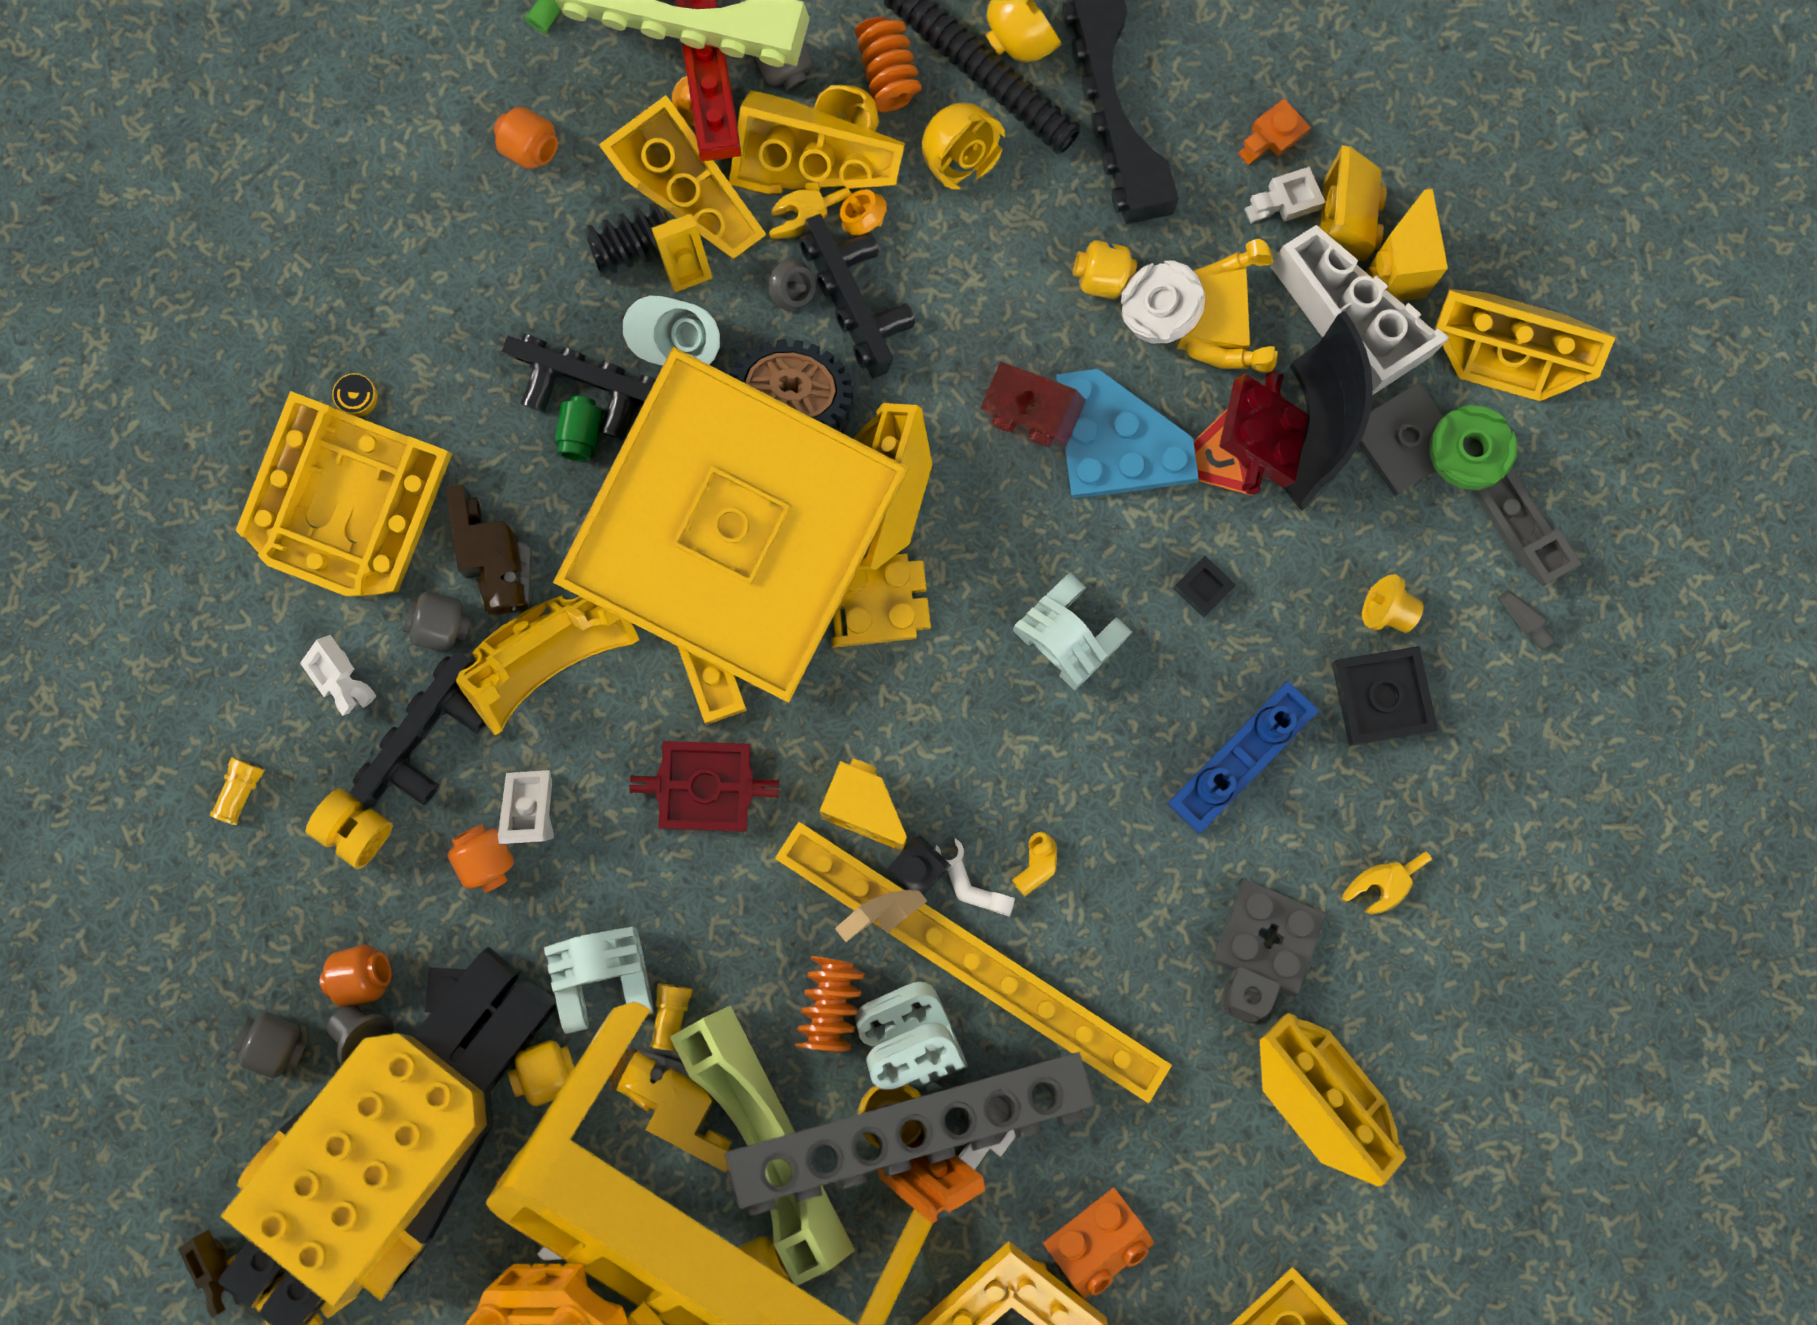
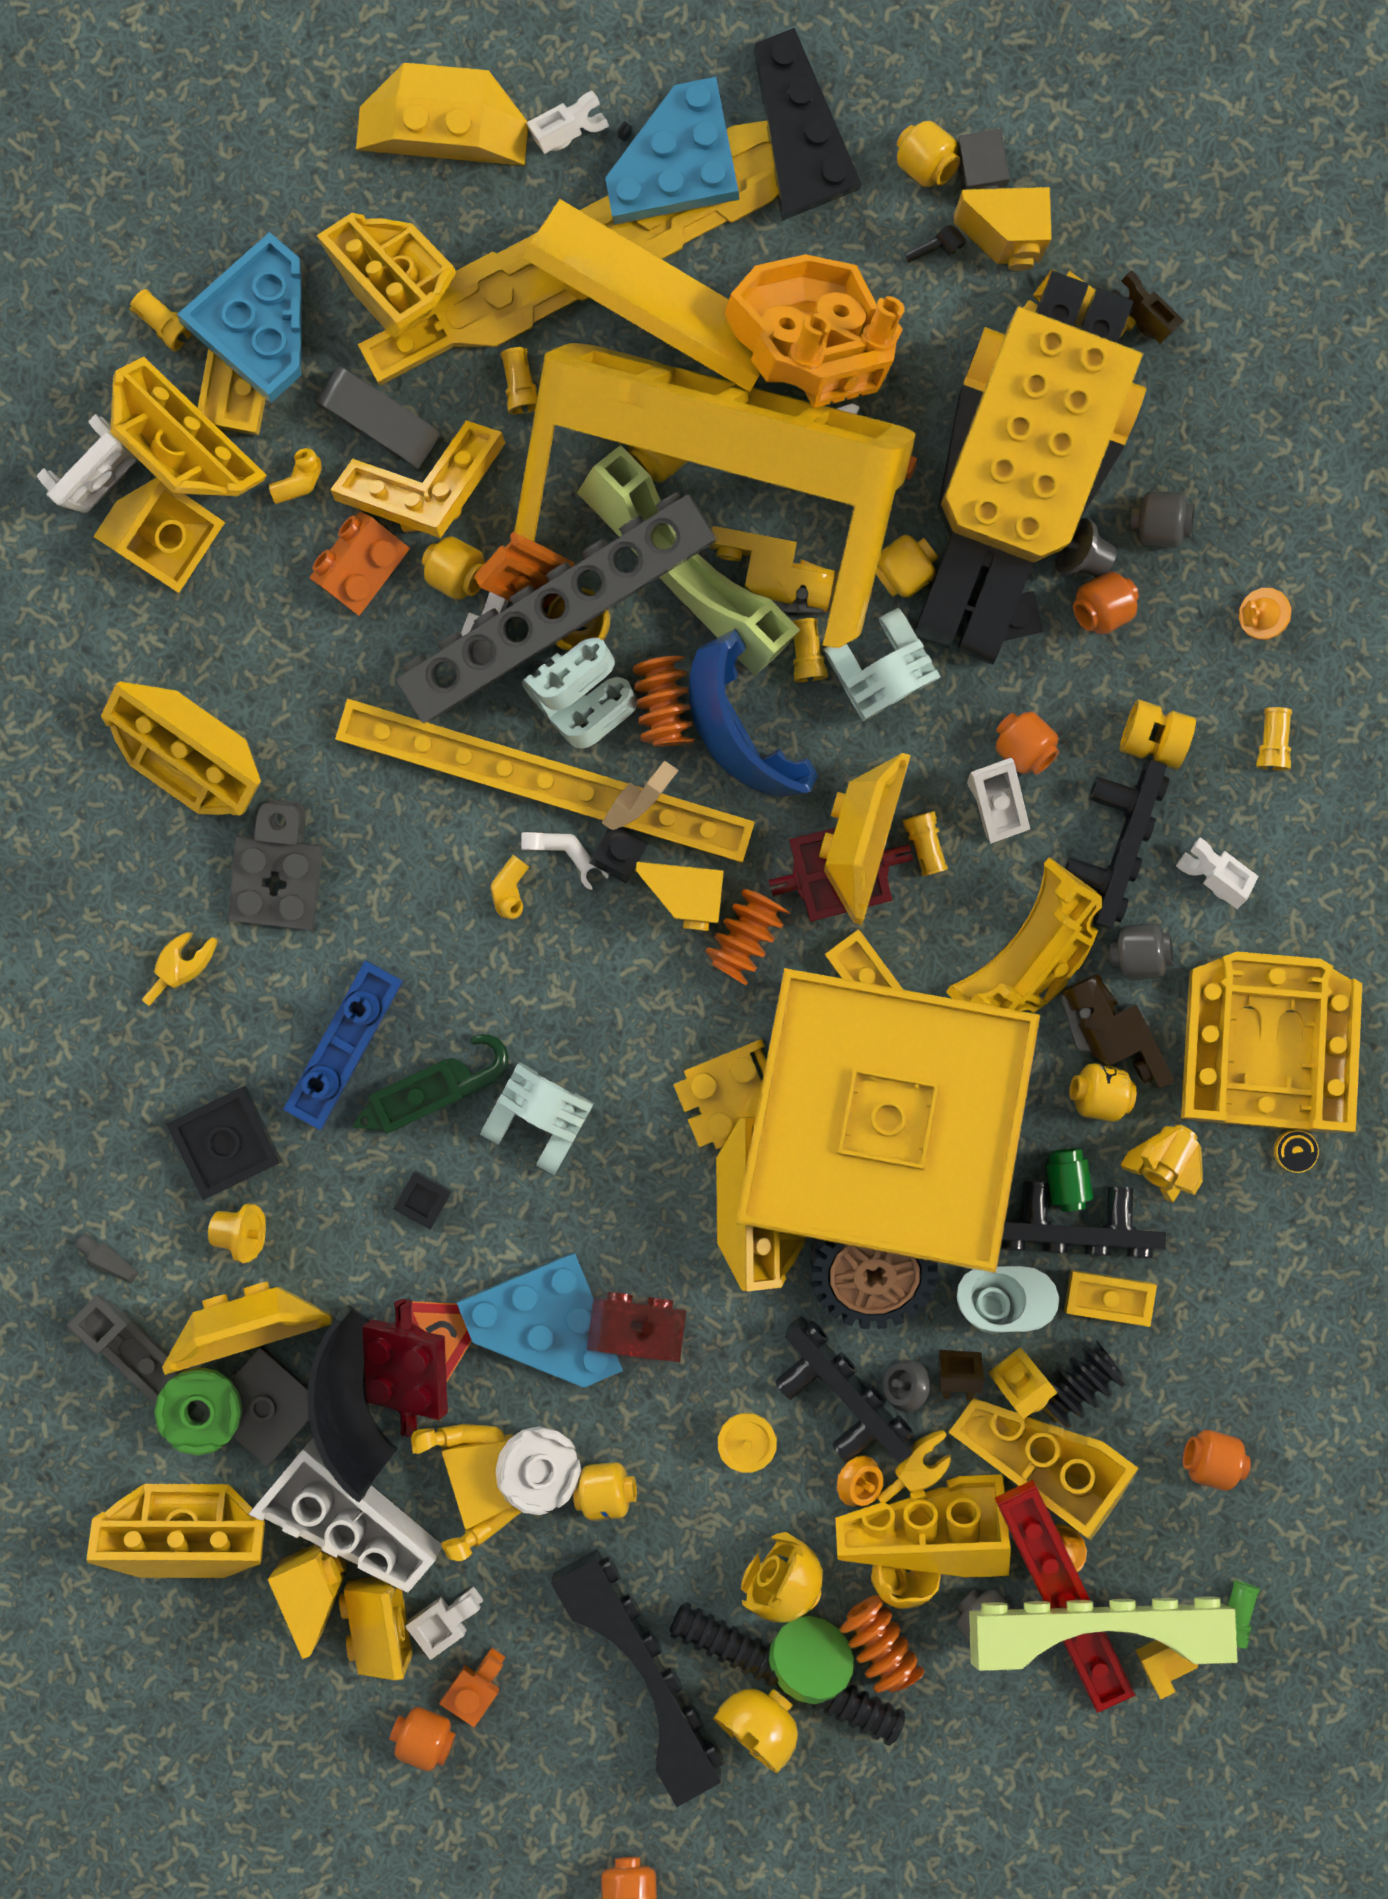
camera: 170 degrees right, 10 degrees up
none -> yellow wedge [162,1281,334,1375]
none -> dark green plate [353,1034,509,1134]
none -> orange head [389,1706,456,1772]
none -> yellow head [422,536,485,600]
none -> blue windscreen [689,628,818,797]
none -> orange piece [705,889,791,985]
none -> yellow piece [718,1413,777,1473]
none -> bright green tile [769,1616,854,1704]
none -> yellow wedge [819,753,911,925]
none -> yellow pin [902,811,948,877]
none -> dark brown tile [938,1350,984,1401]
none -> yellow plate [1064,1269,1157,1327]
none -> yellow head [1069,1063,1137,1122]
none -> yellow brick [1120,1124,1203,1203]
none -> light orange hat [1239,588,1291,640]

